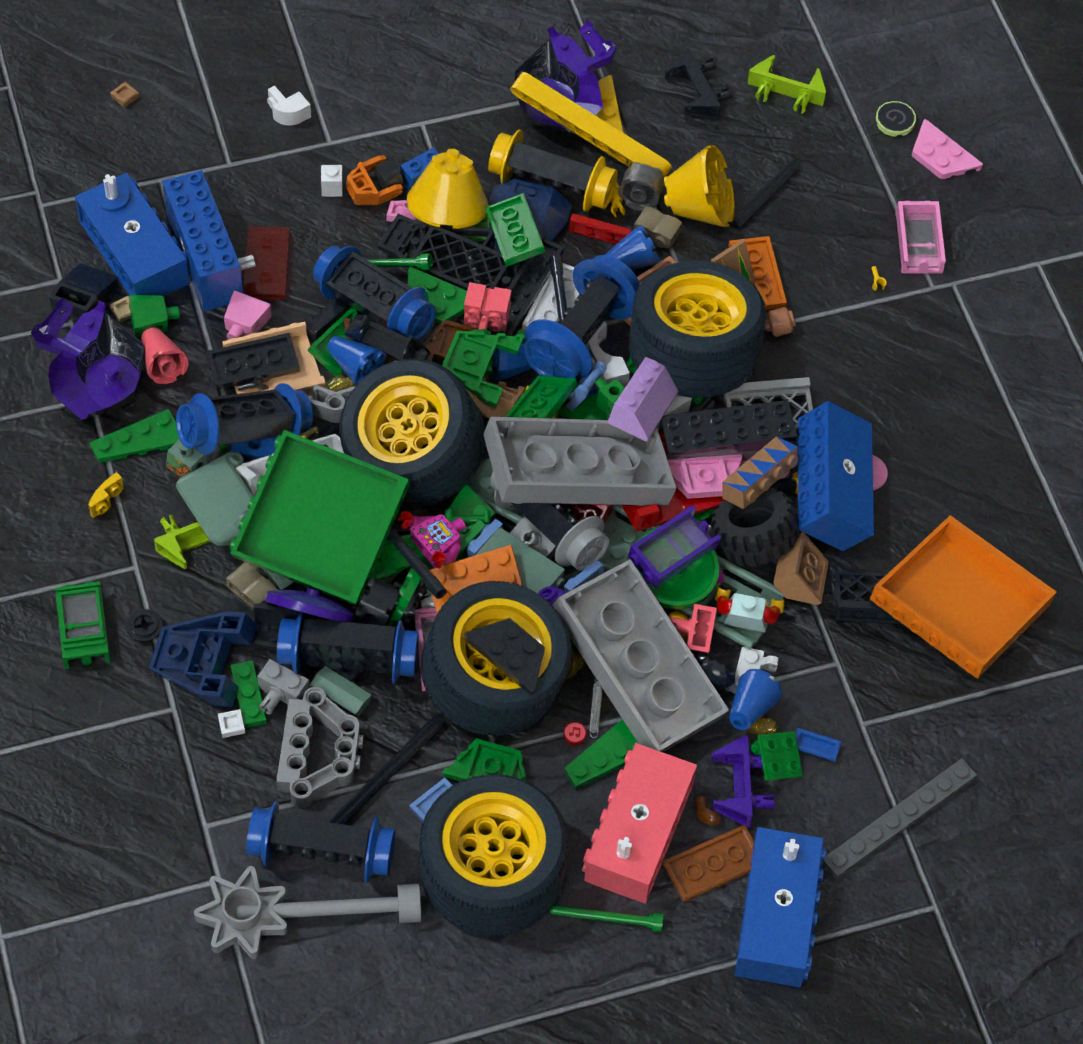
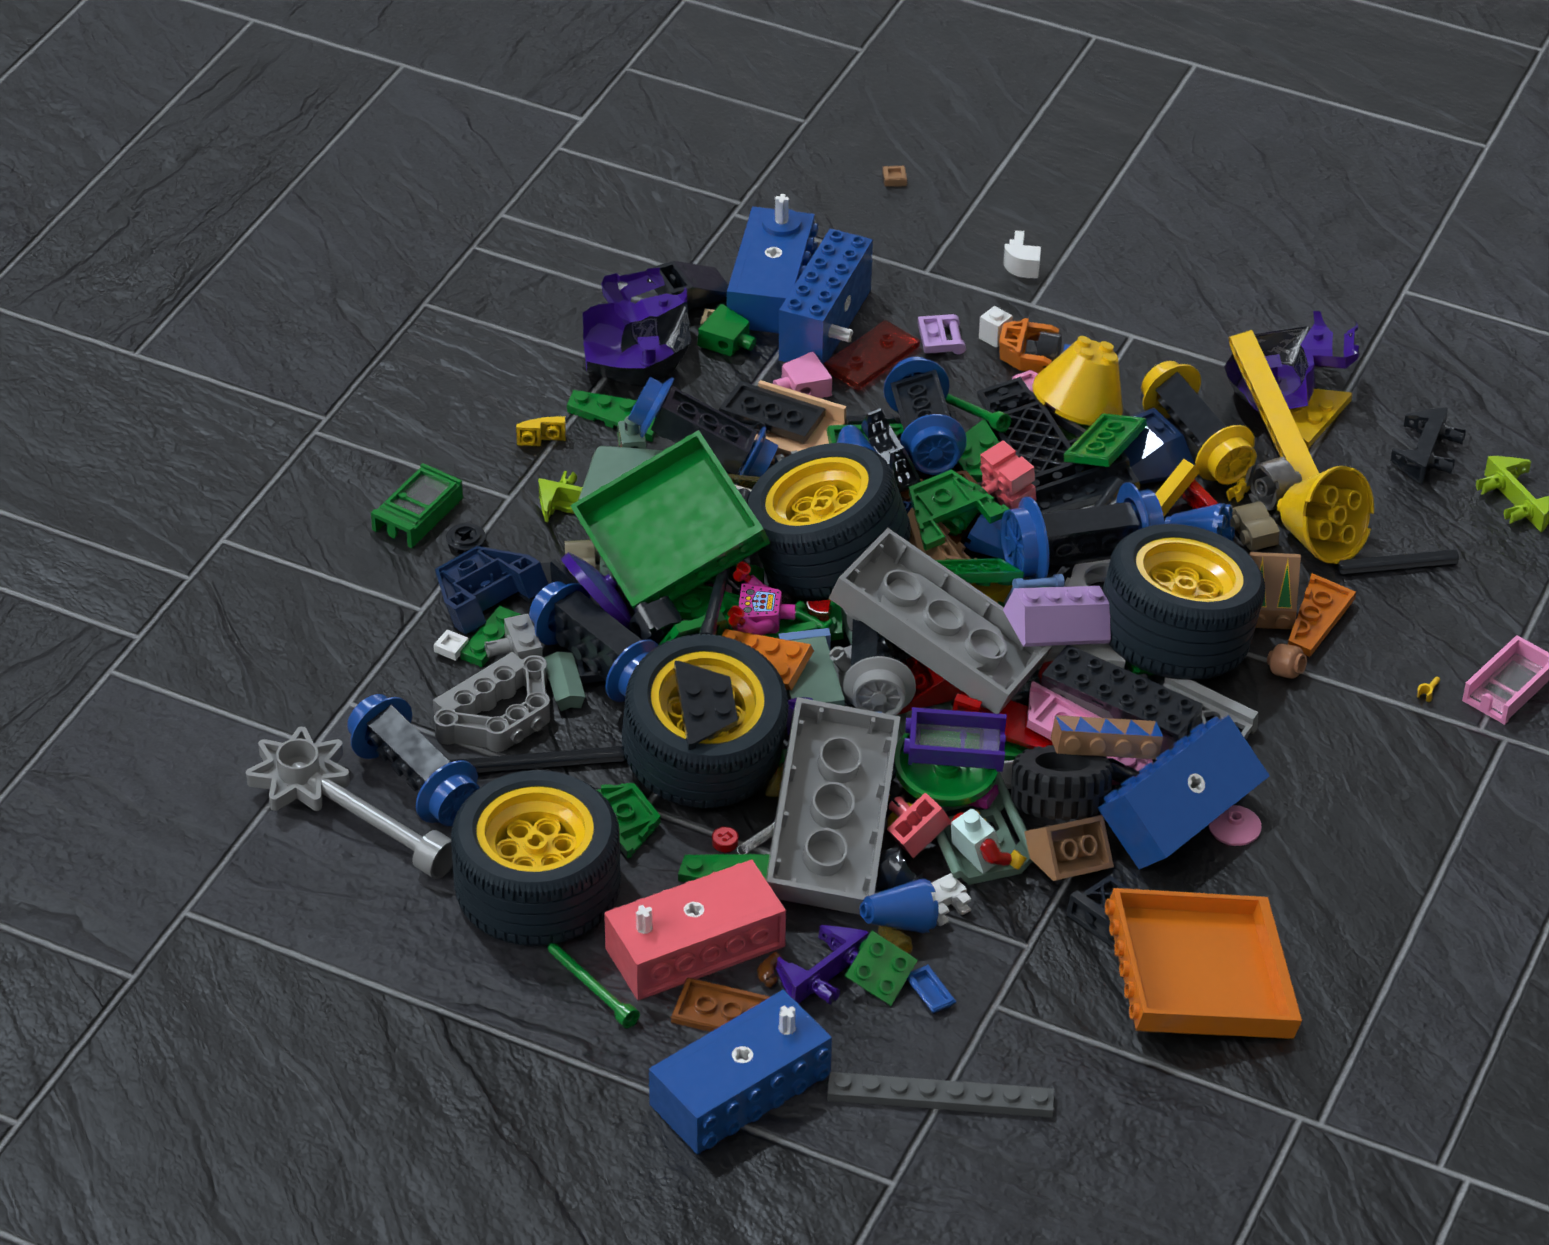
camera: 45 degrees right, 15 degrees down
coral cone [141,328,189,384] -> none
none -> tile [806,600,832,621]
none -> lavender plate [918,314,966,355]
none -> yellow piece [1155,459,1200,516]

